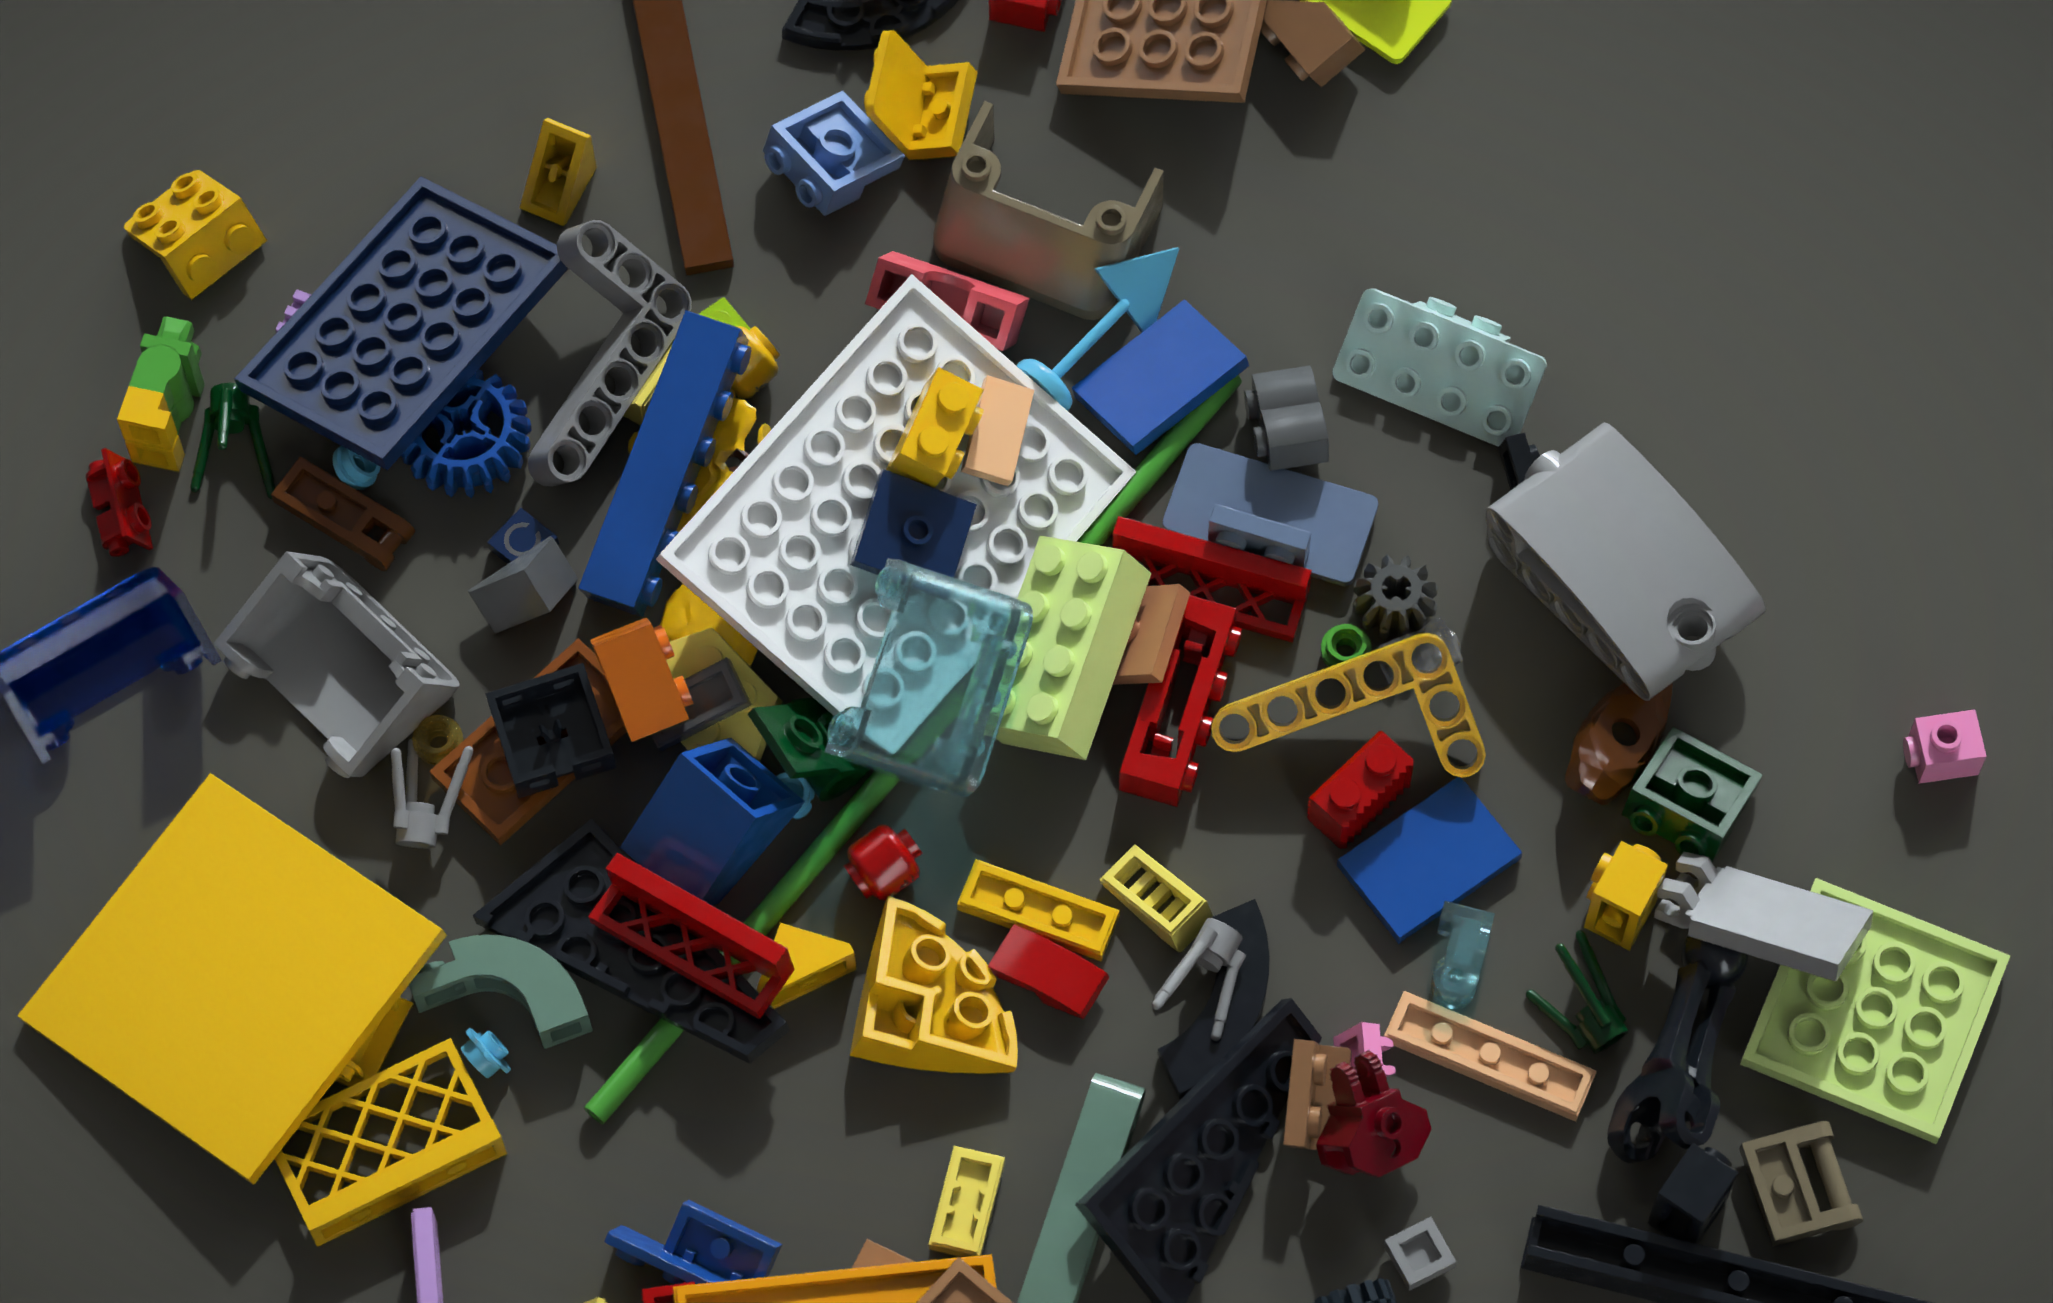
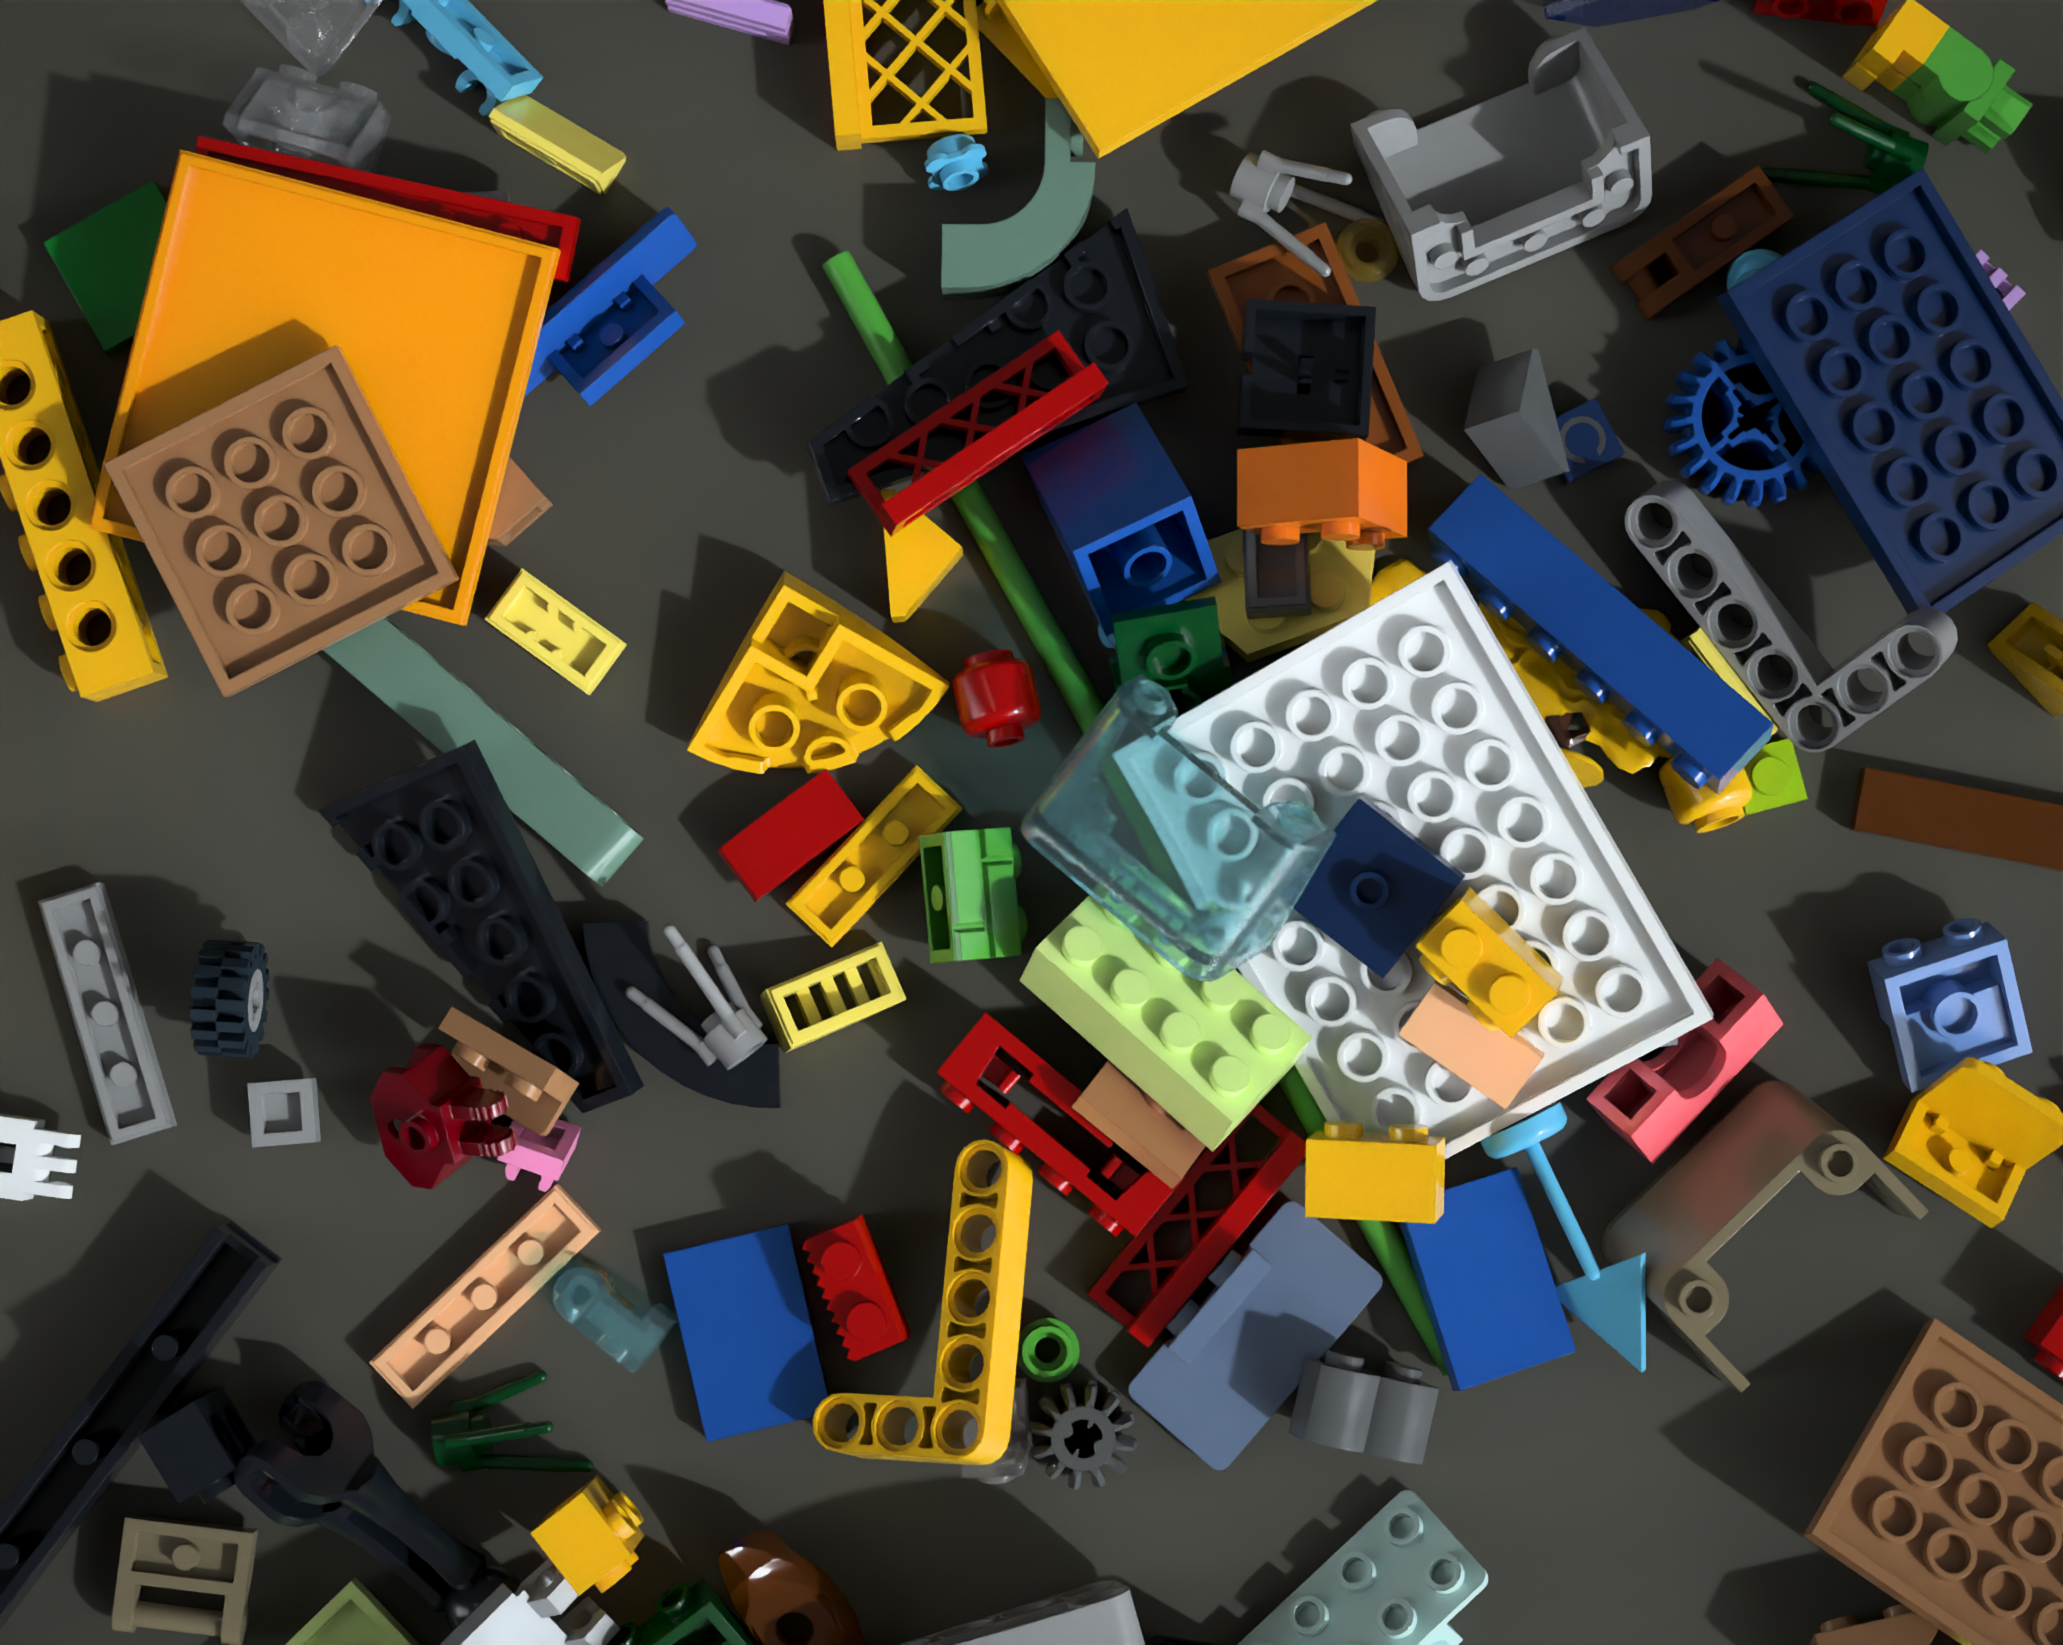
camera: 110 degrees right, 20 degrees up
none -> bright green brick [919,827,1028,964]
none -> yellow brick [1305,1121,1445,1224]

